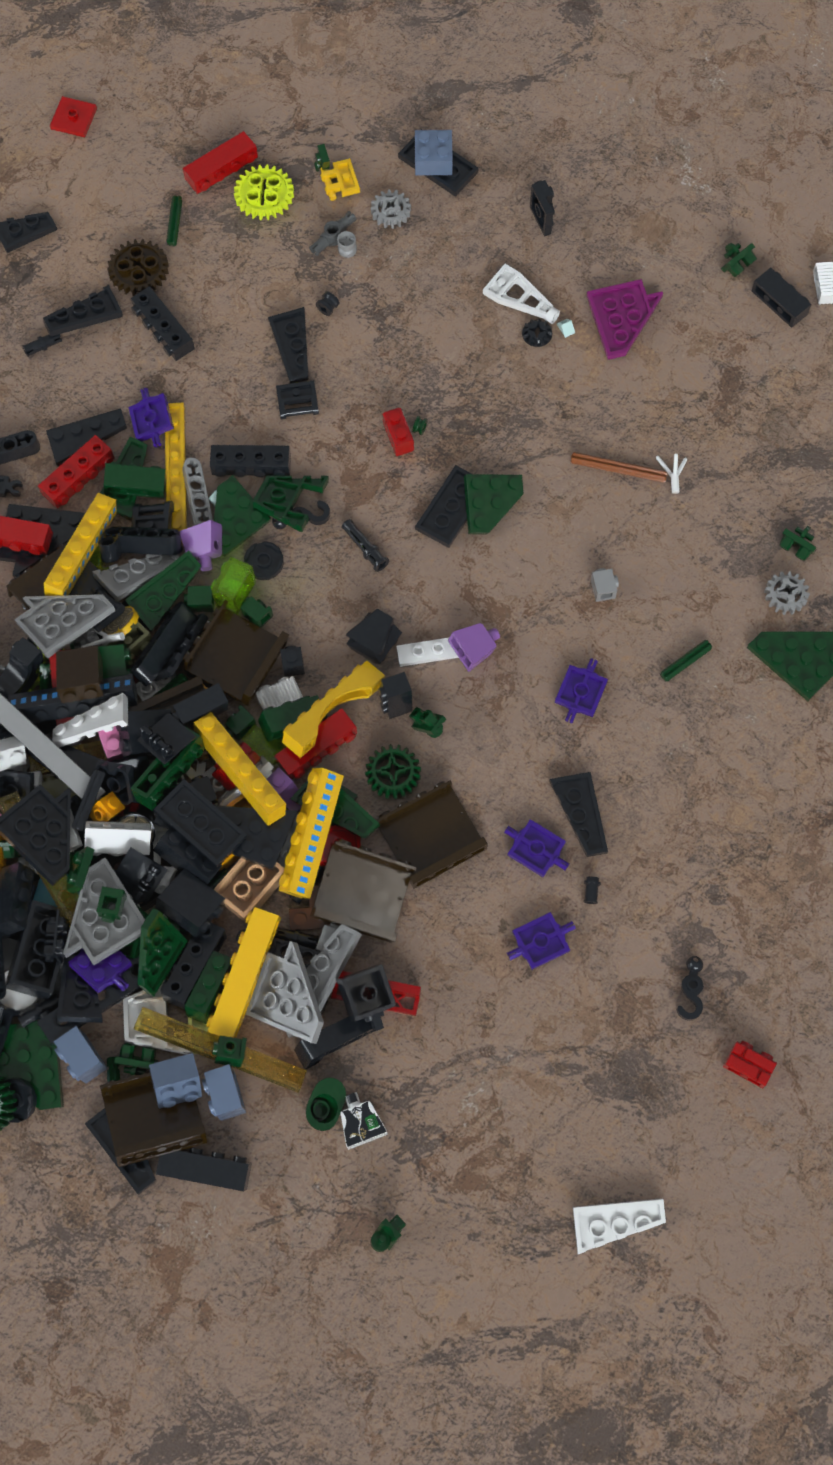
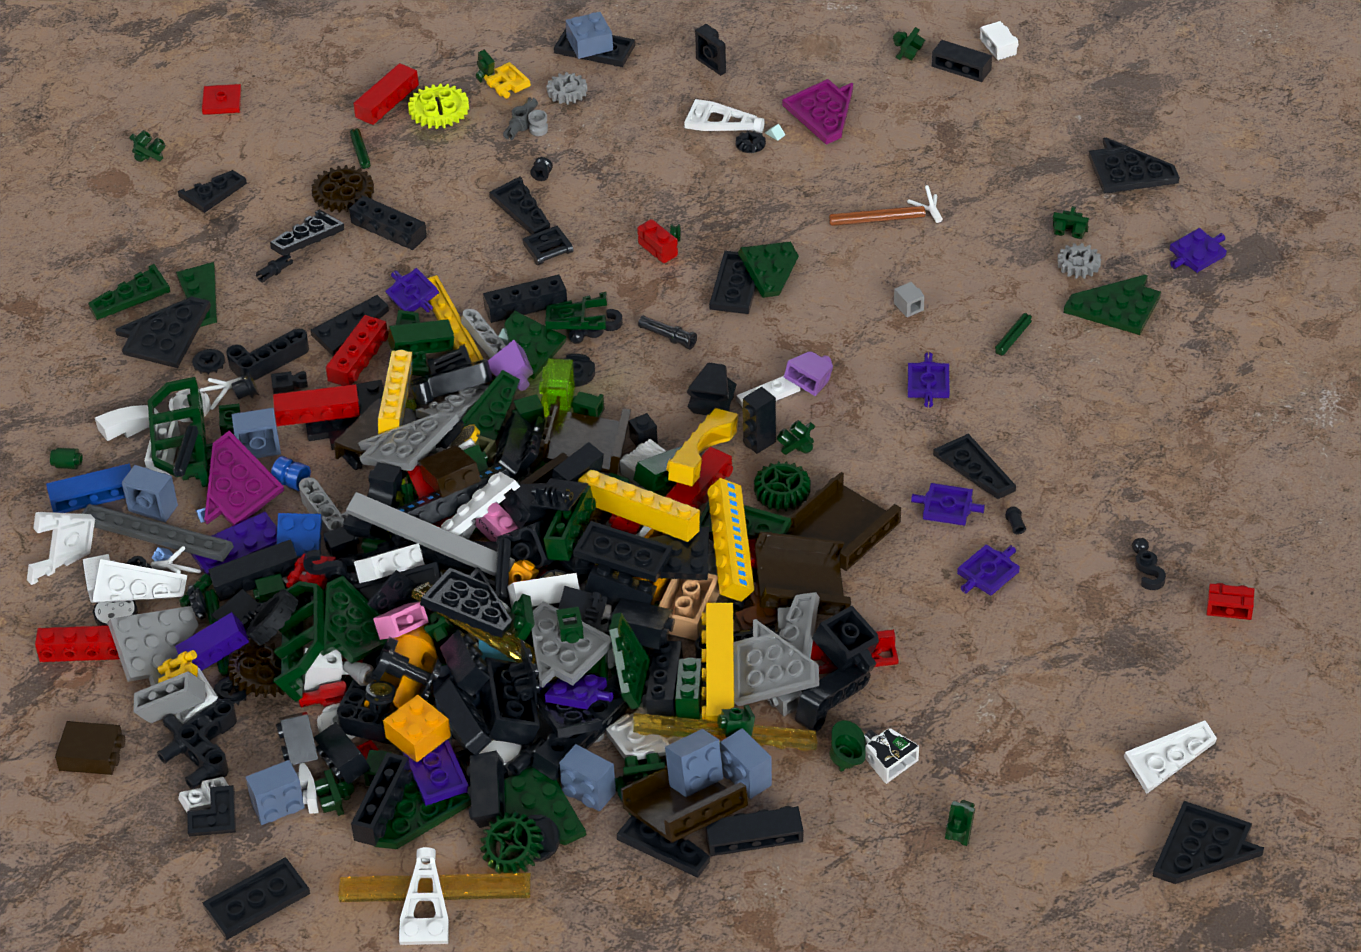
camera: 20 degrees left, 25 degrees down
none -> black wing [1153,801,1264,884]

